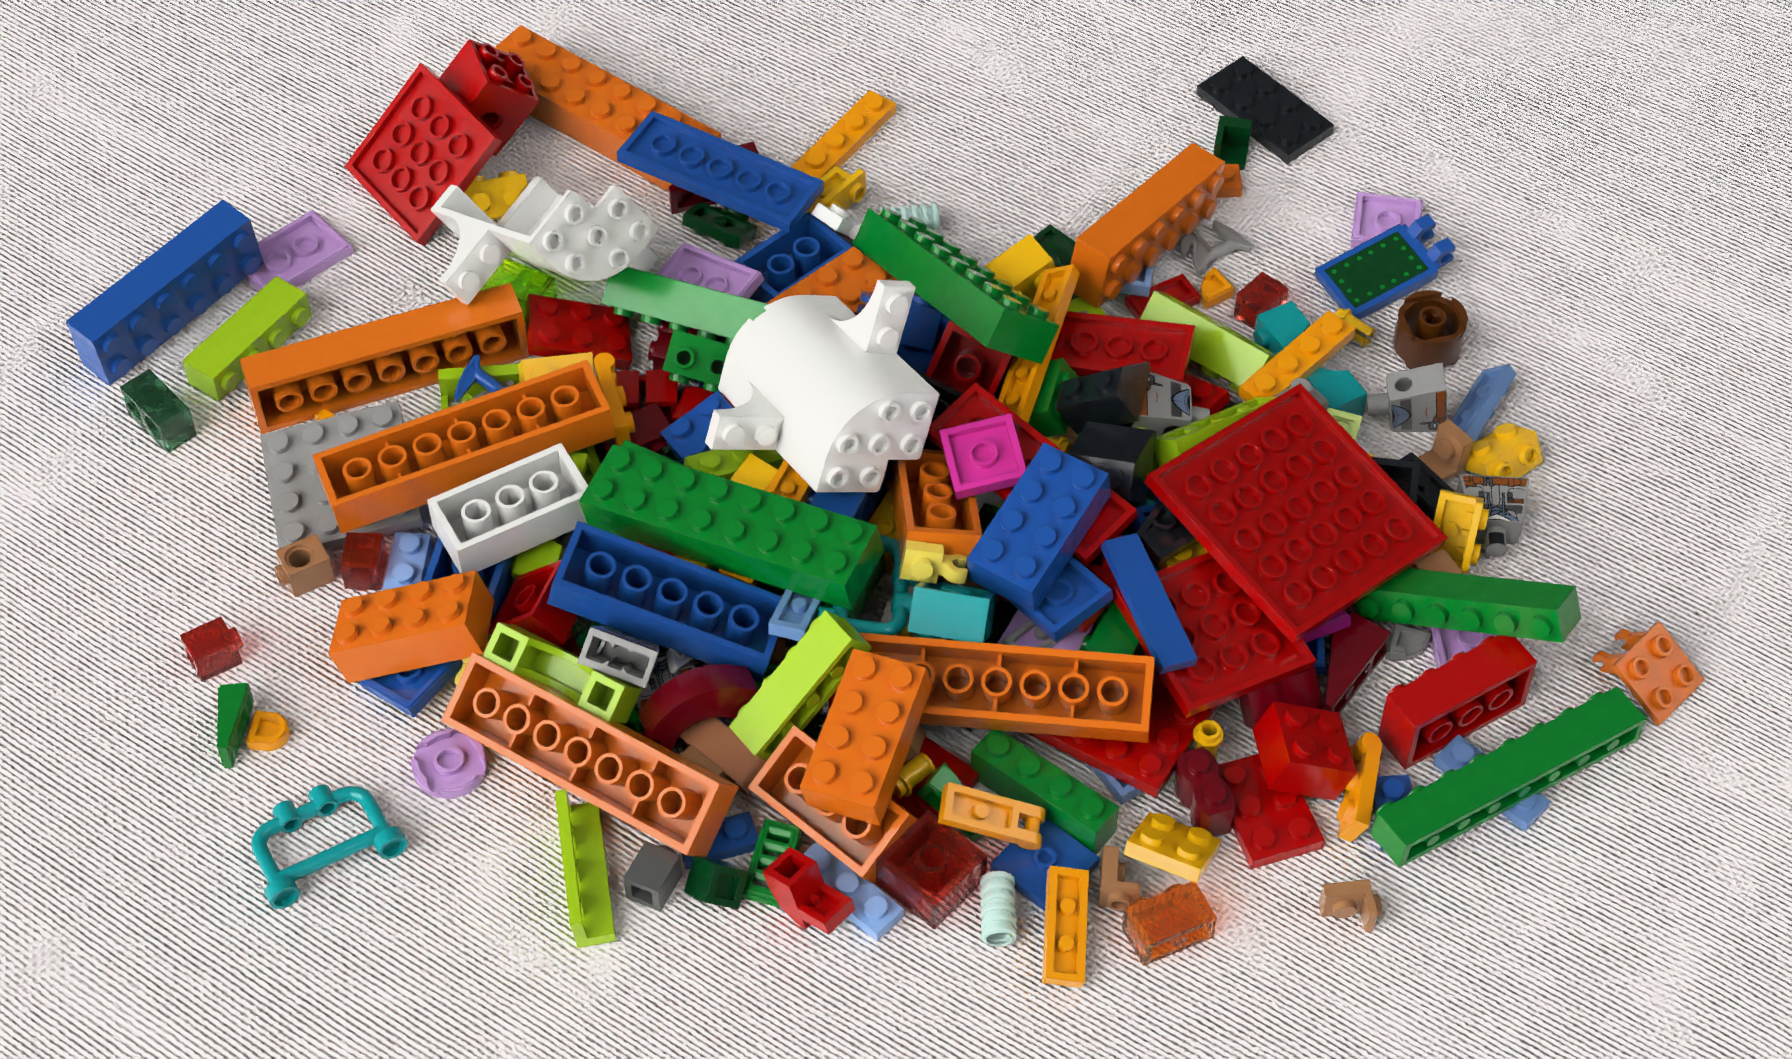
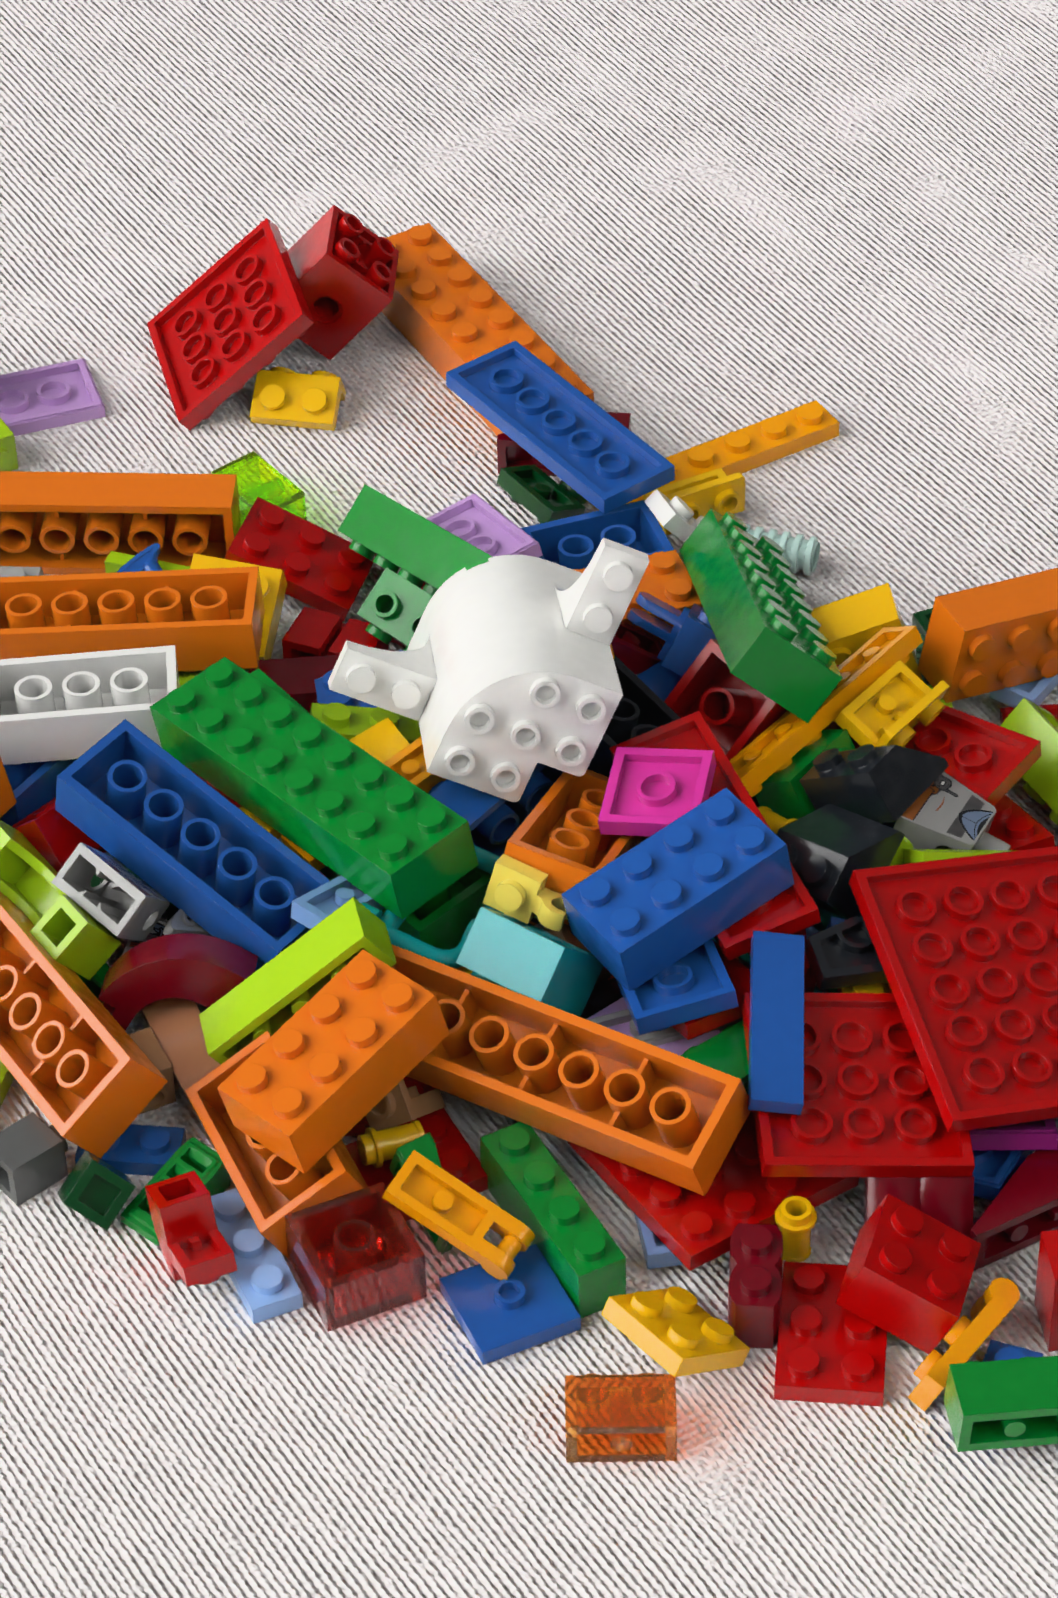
camera: 25 degrees right, 10 degrees down
white cylinder [431,176,659,305] -> none
light orange plate [594,353,635,446] -> none
light aqua piece [980,871,1017,947] -> none
light orange plate [1042,865,1089,988] -> none
medium nougat bracket [1098,846,1141,911] -> none
medium nougat bracket [1318,879,1382,932] -> none
none -> yellow bracket [835,660,950,747]

